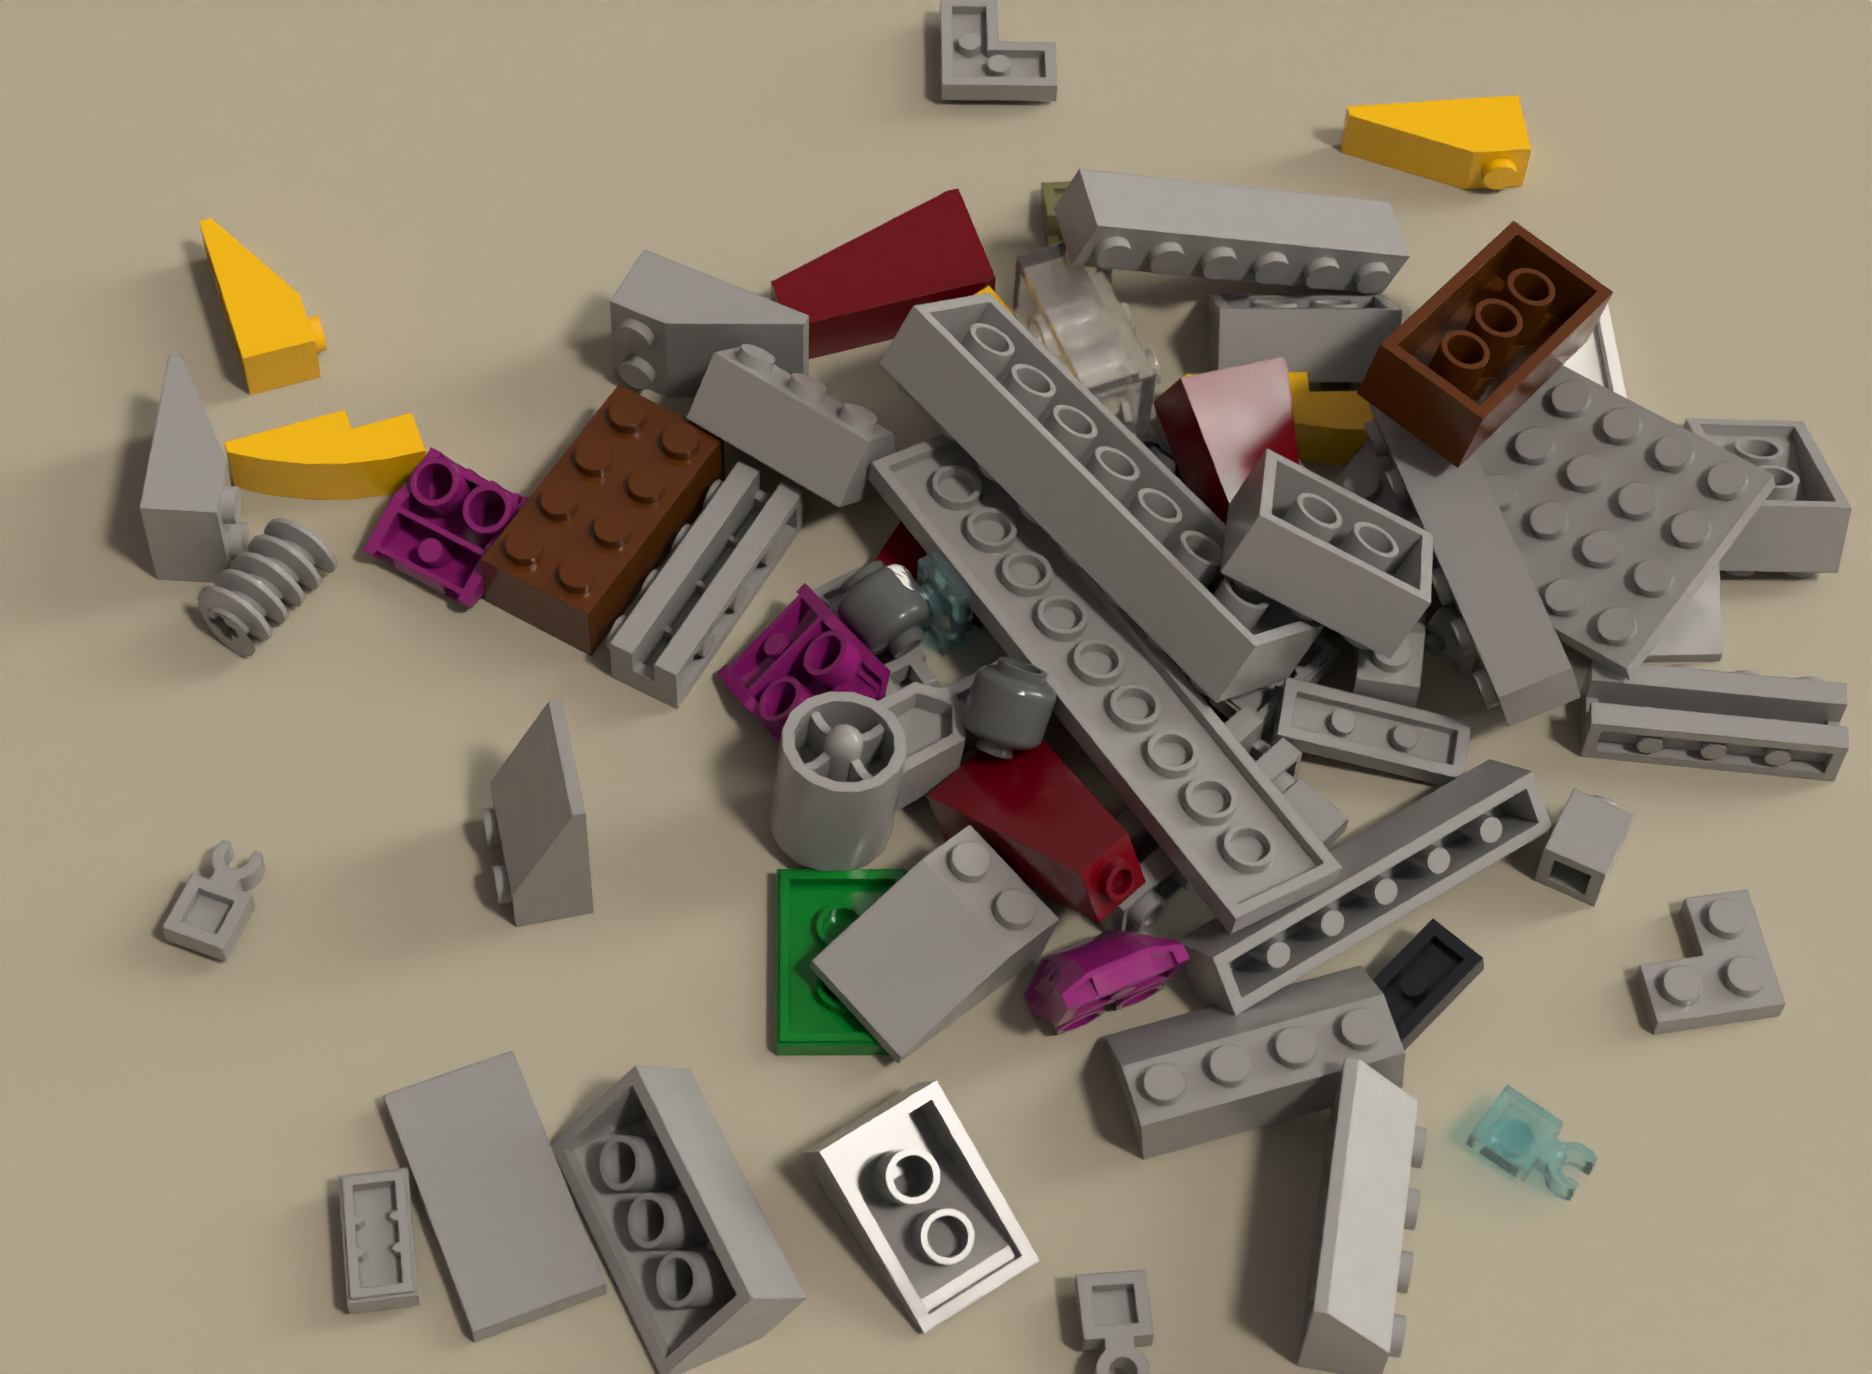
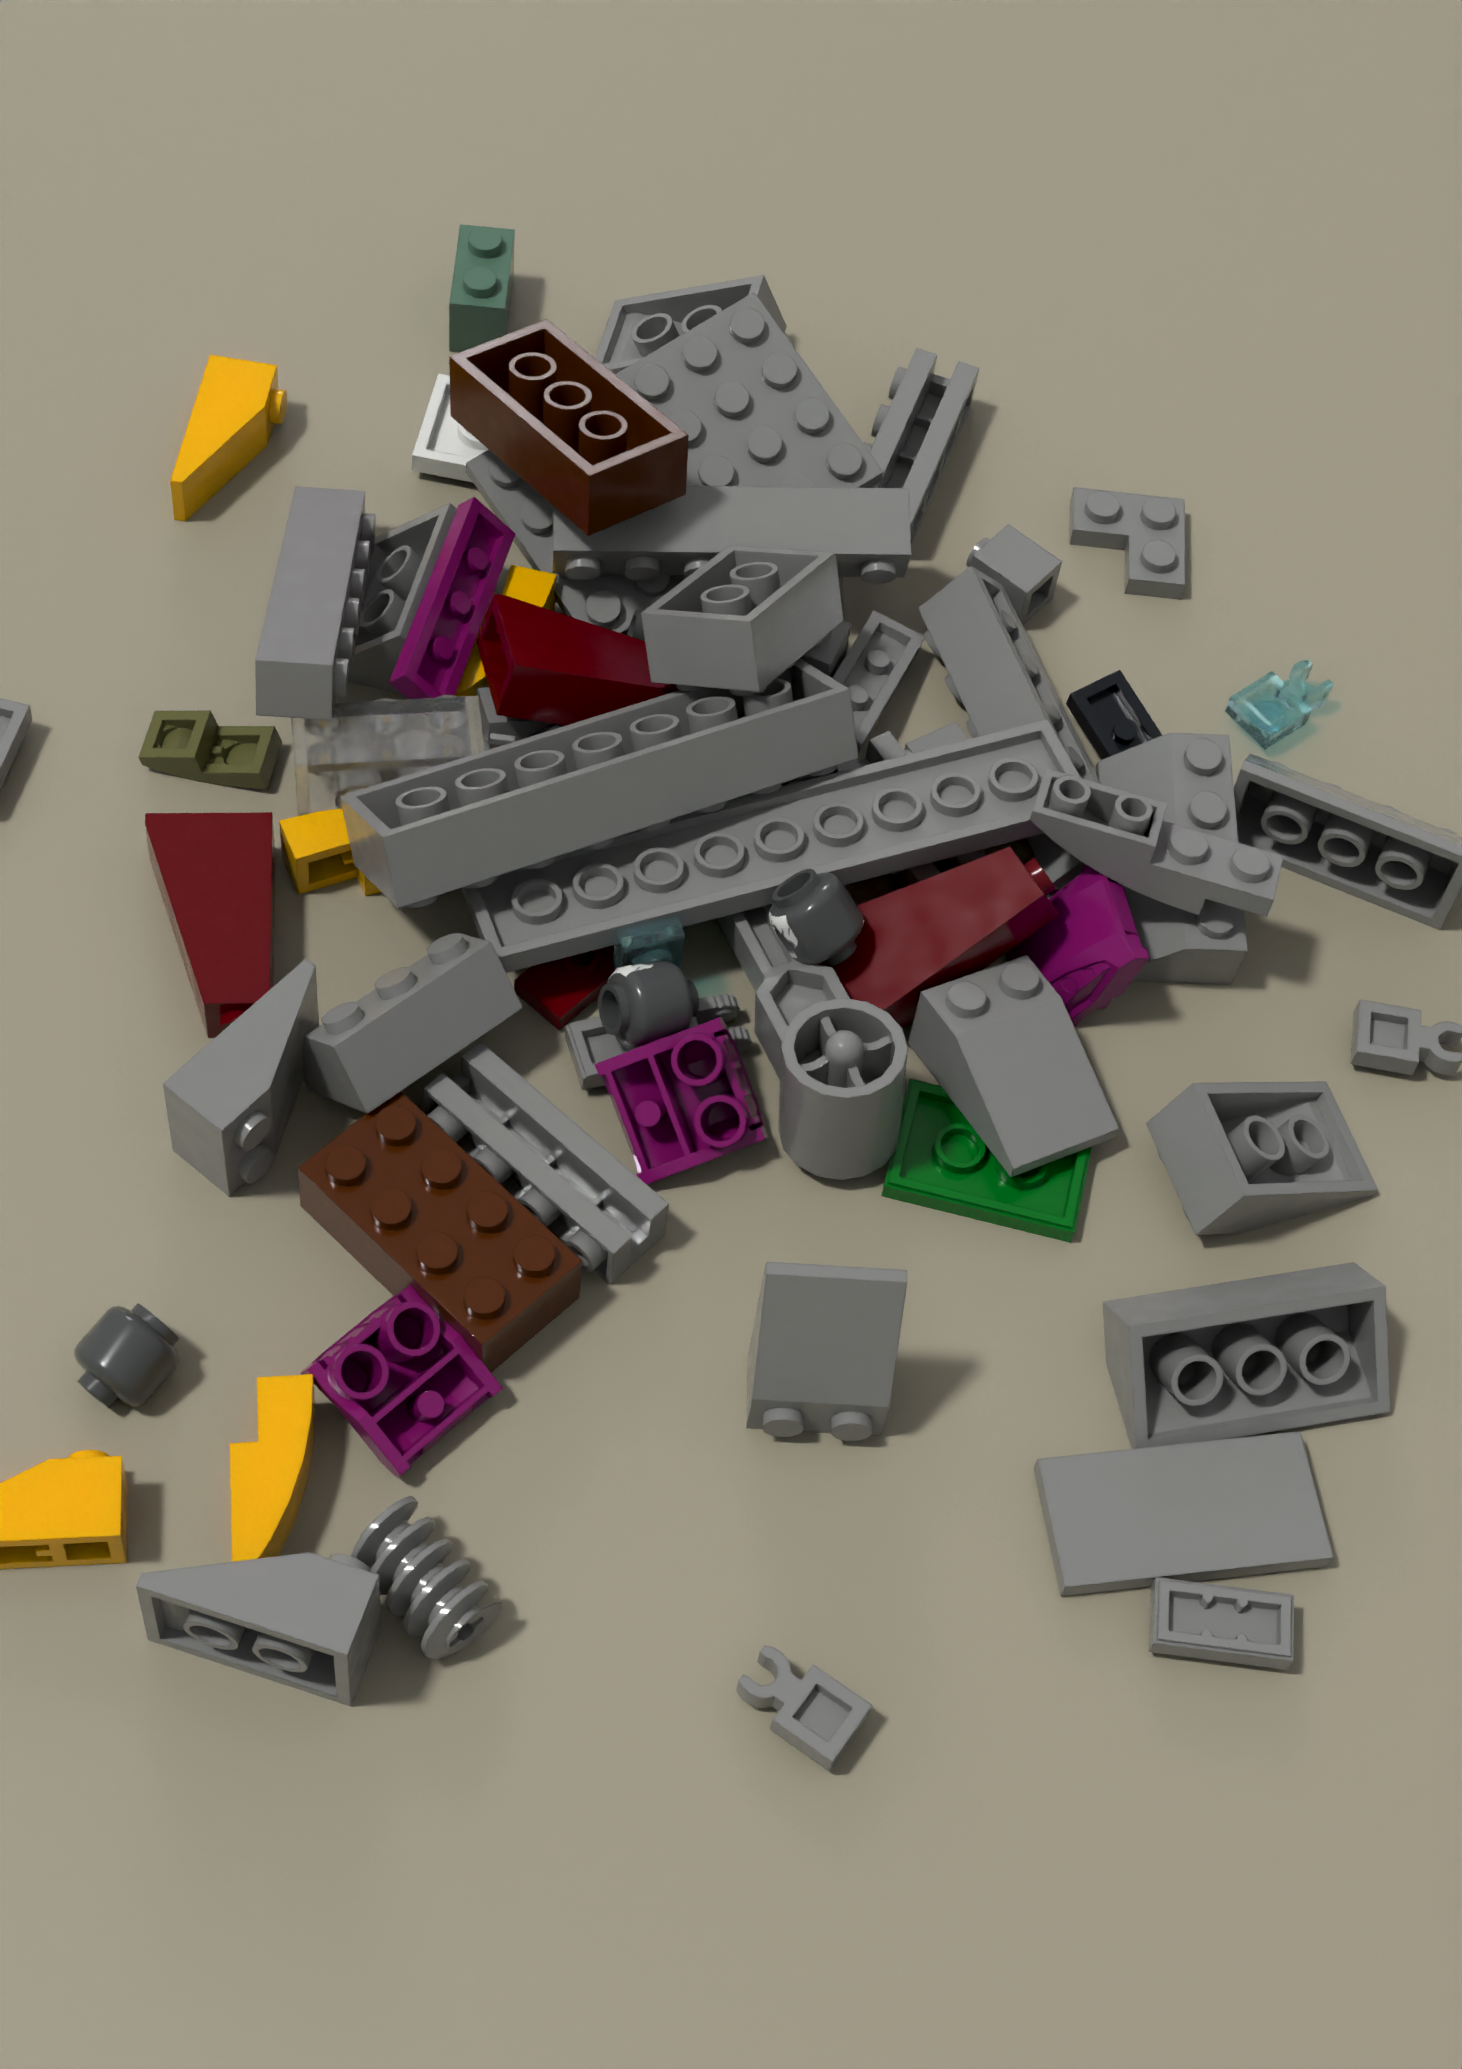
camera: 80 degrees left, 0 degrees up
none -> dark grey head [75,1303,179,1409]
none -> magenta plate [389,497,516,719]
none -> sand green brick [449,224,515,352]
none -> light grey slope [1030,768,1284,917]

